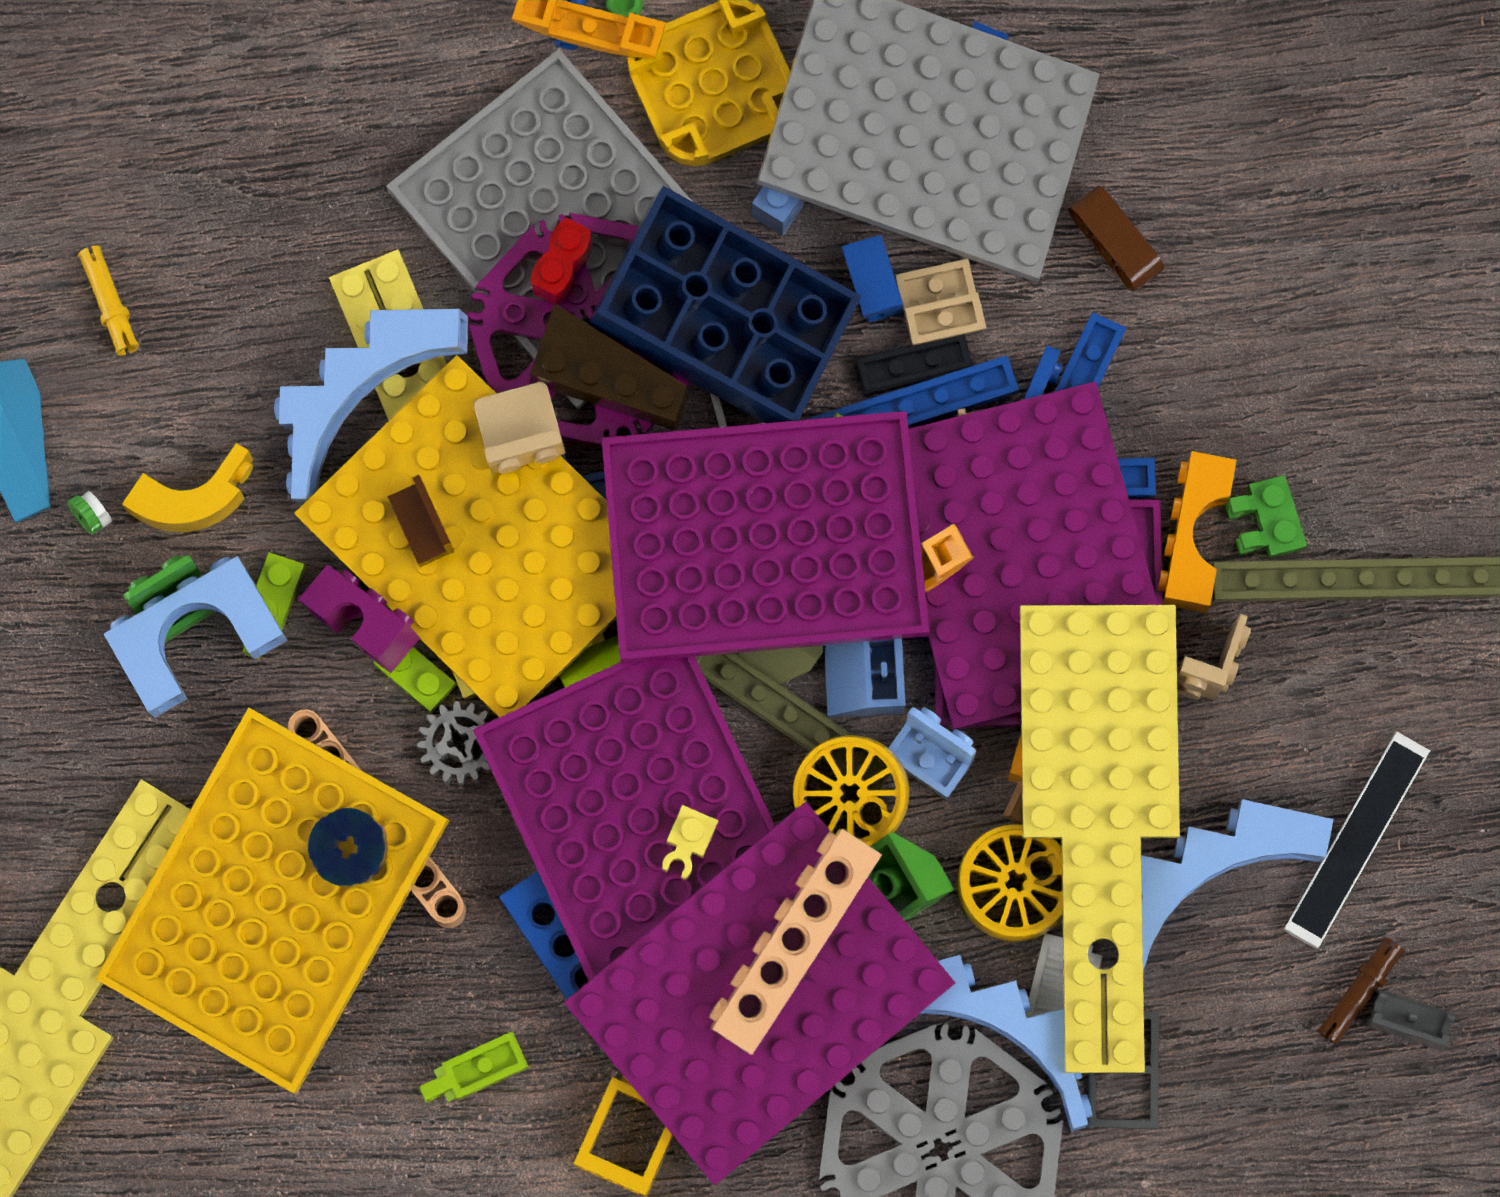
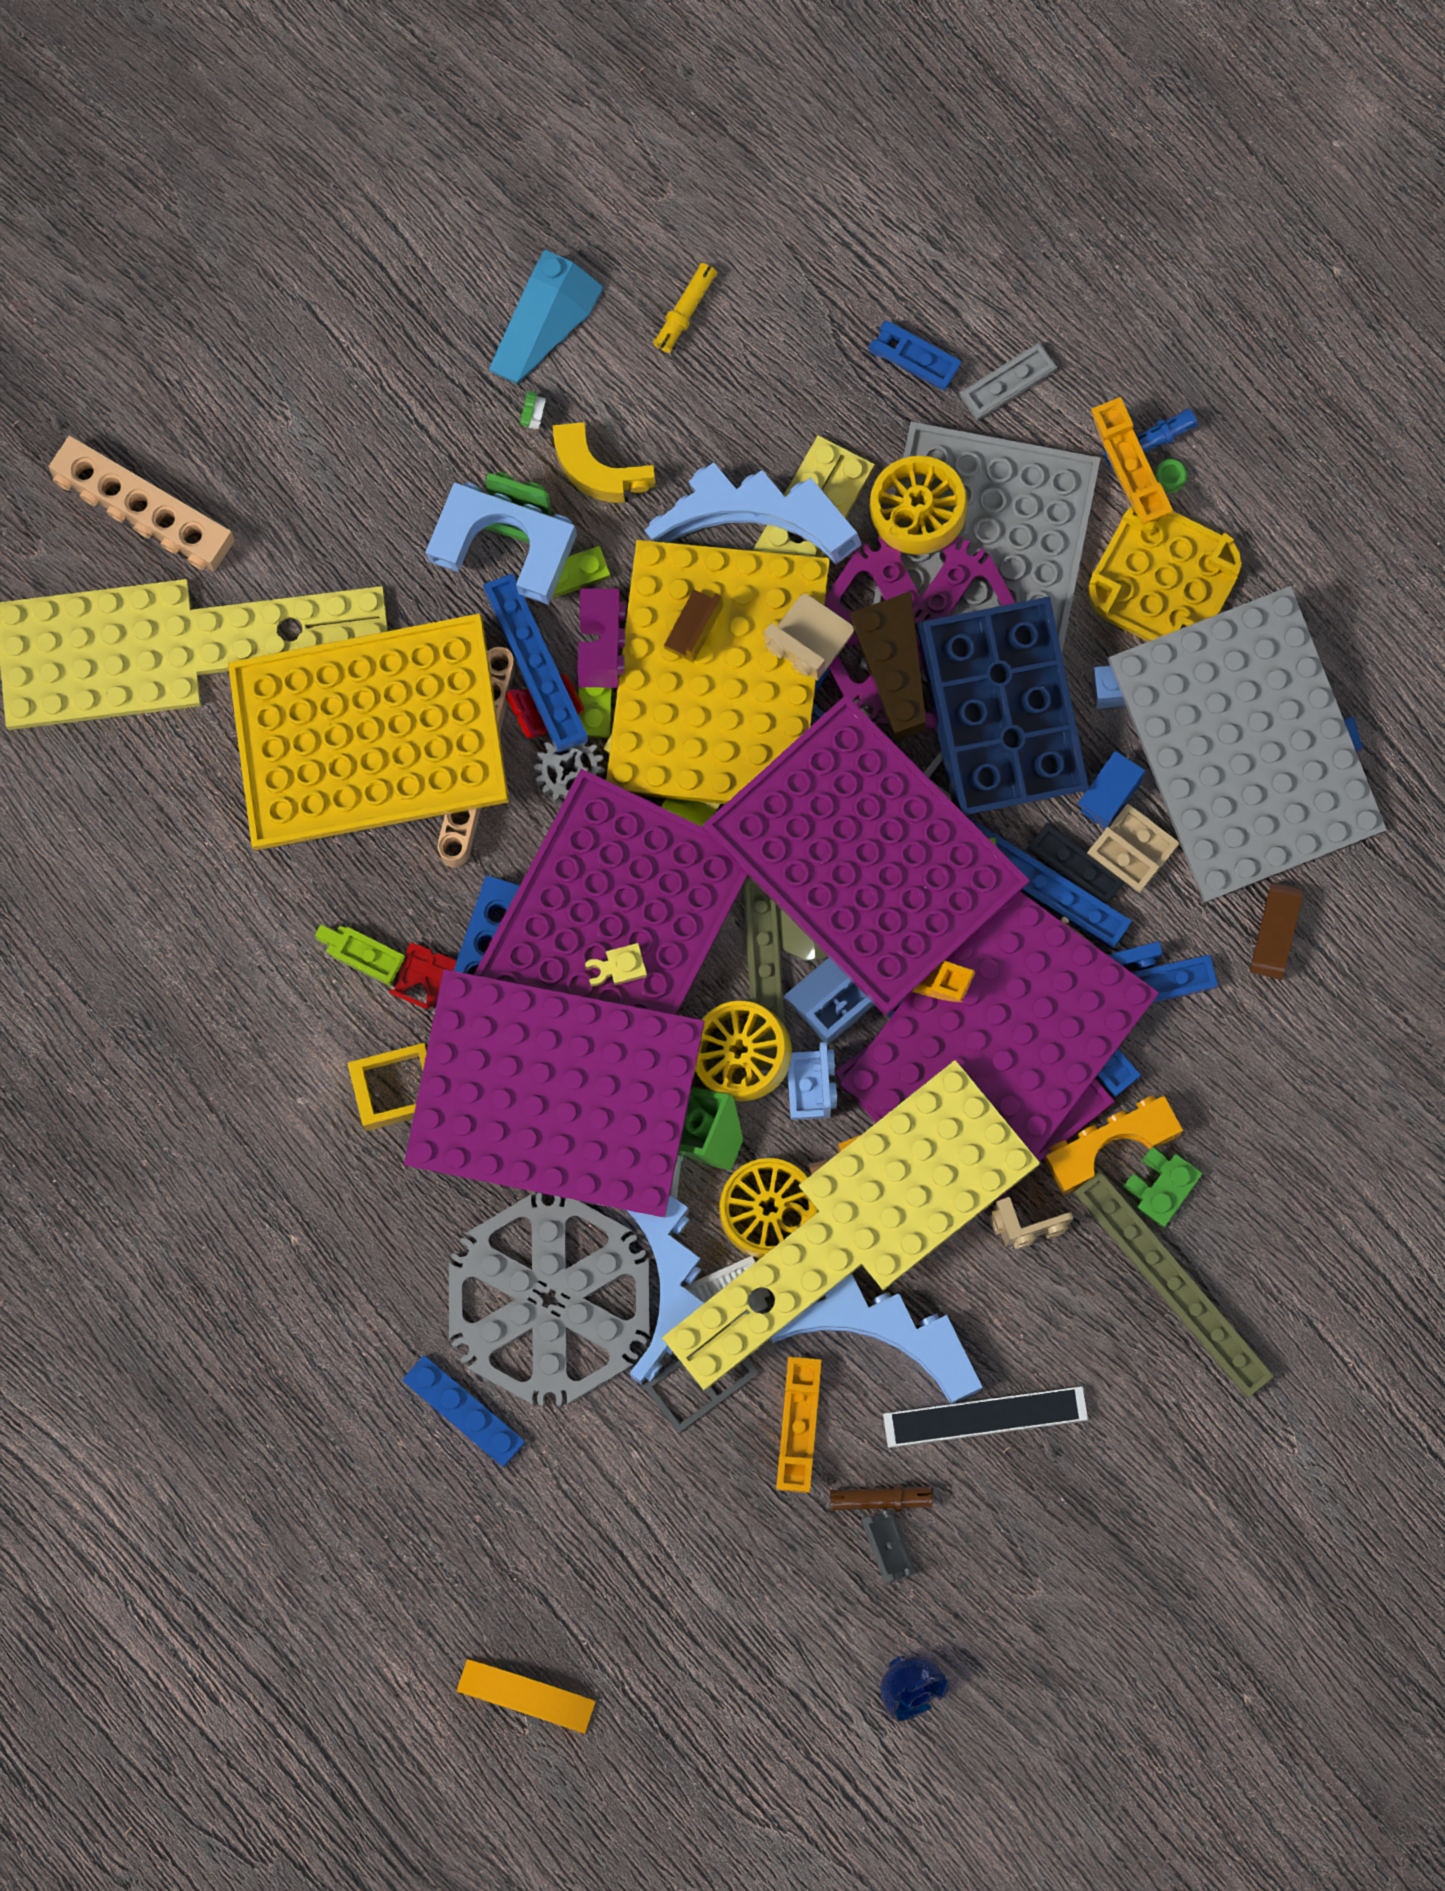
camera: 55 degrees right, 0 degrees up
clear blue plate [308,808,388,887] -> none
red brick [531,217,592,306] -> none
light nougat brick [709,829,882,1055] -> none
none -> red piece [389,942,457,1011]
none -> blue plate [483,573,588,753]
none -> red piece [505,674,584,738]
none -> light orange slope [776,1357,822,1493]
none -> blue plate [868,321,961,391]
none -> yellow piece [870,456,968,555]
none -> light grey tile [959,342,1057,422]

